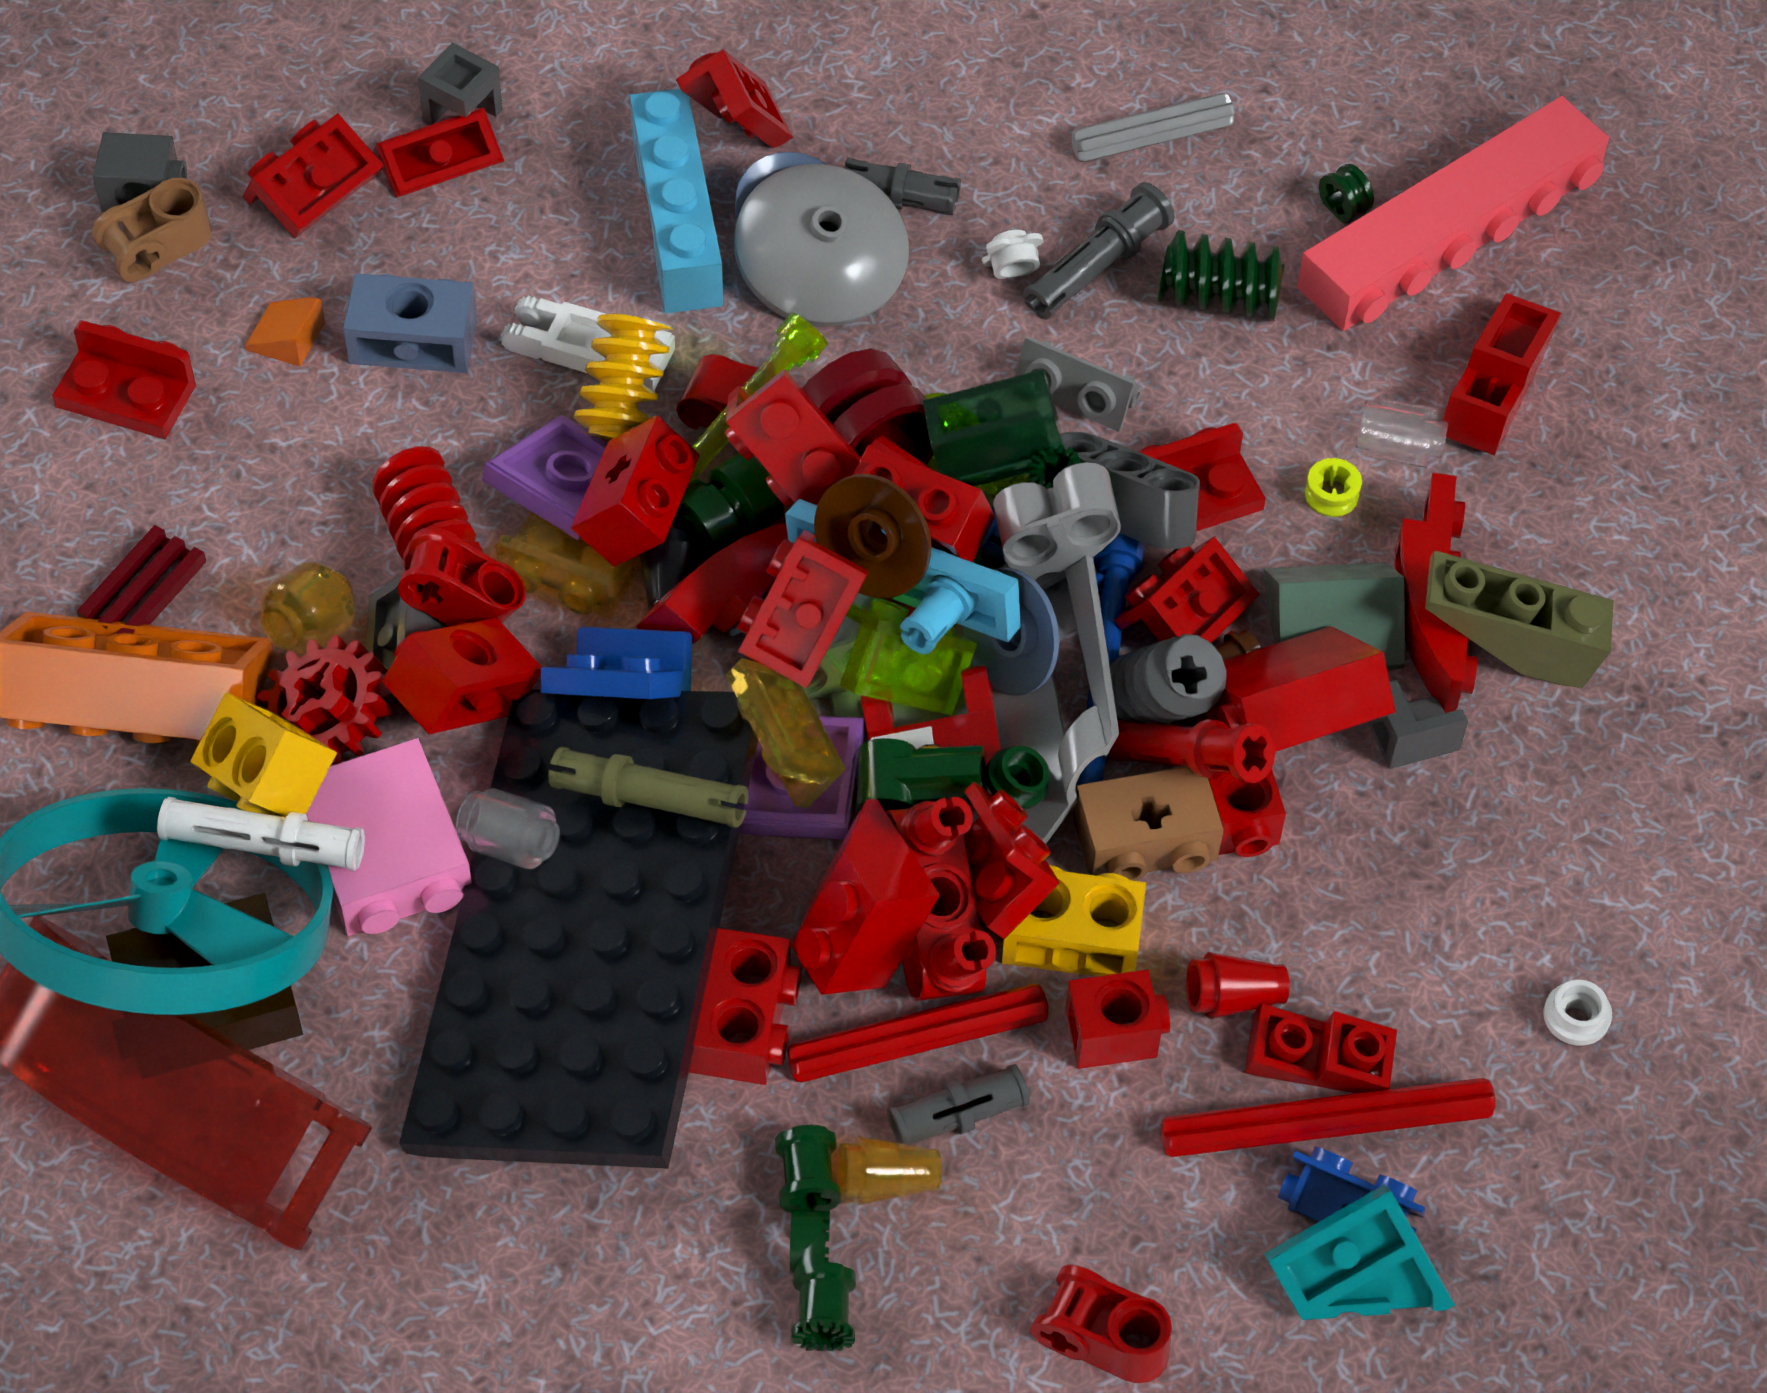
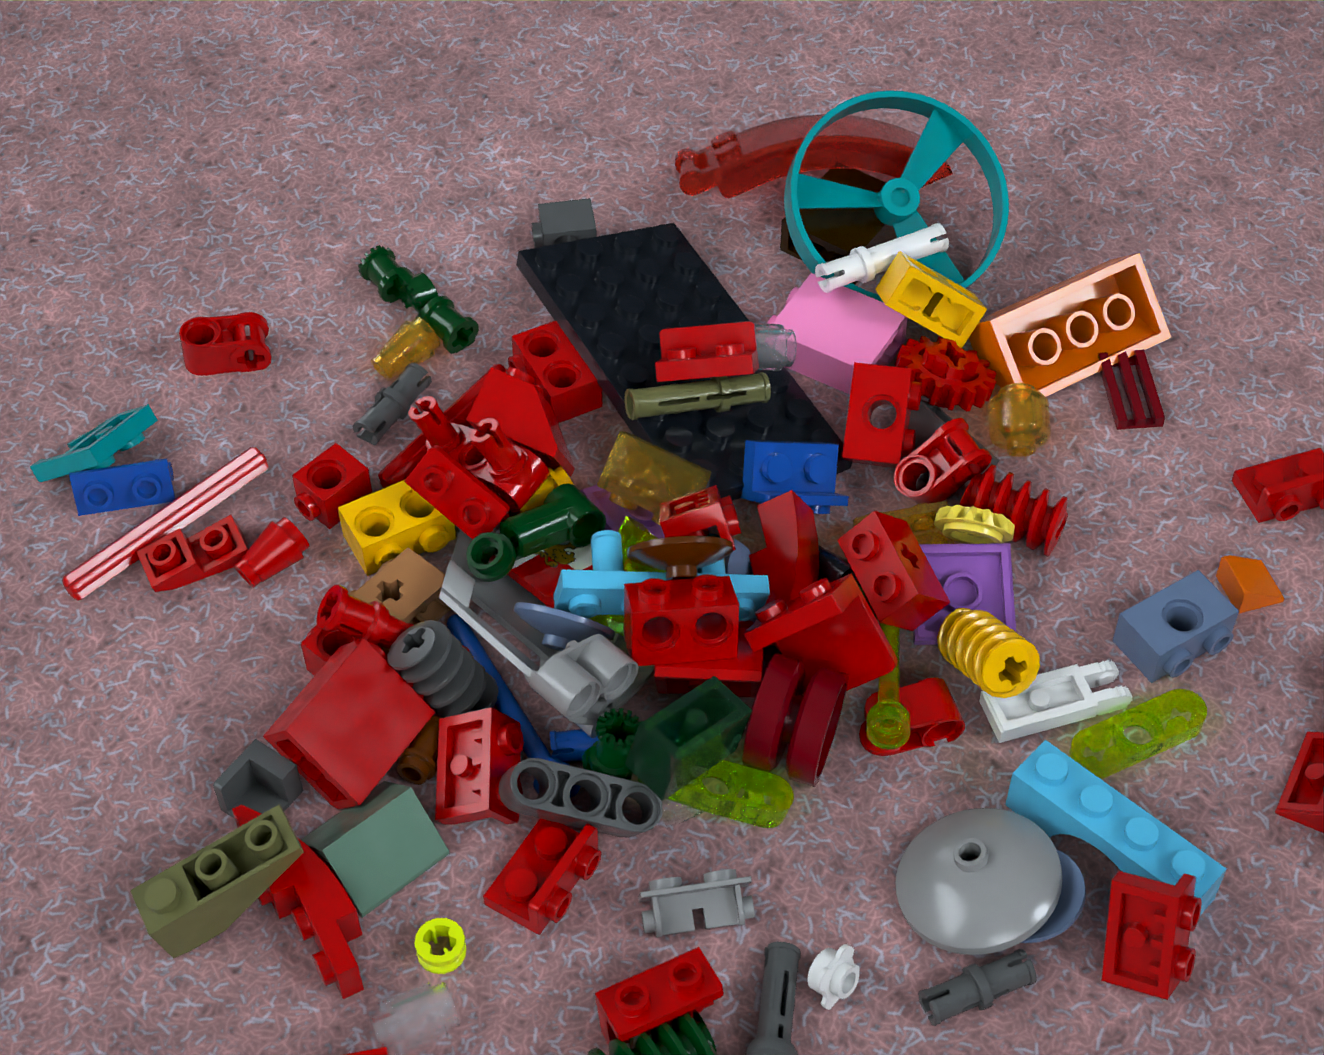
camera: 145 degrees right, 5 degrees down
white plate [1543,980,1612,1046] -> none
none -> dark grey brick [531,198,597,248]
none -> red bracket [595,947,724,1045]
none -> red bracket [655,321,759,382]
none -> light yellow gear [934,504,1015,544]
none -> clear neon green beam [1068,689,1207,779]

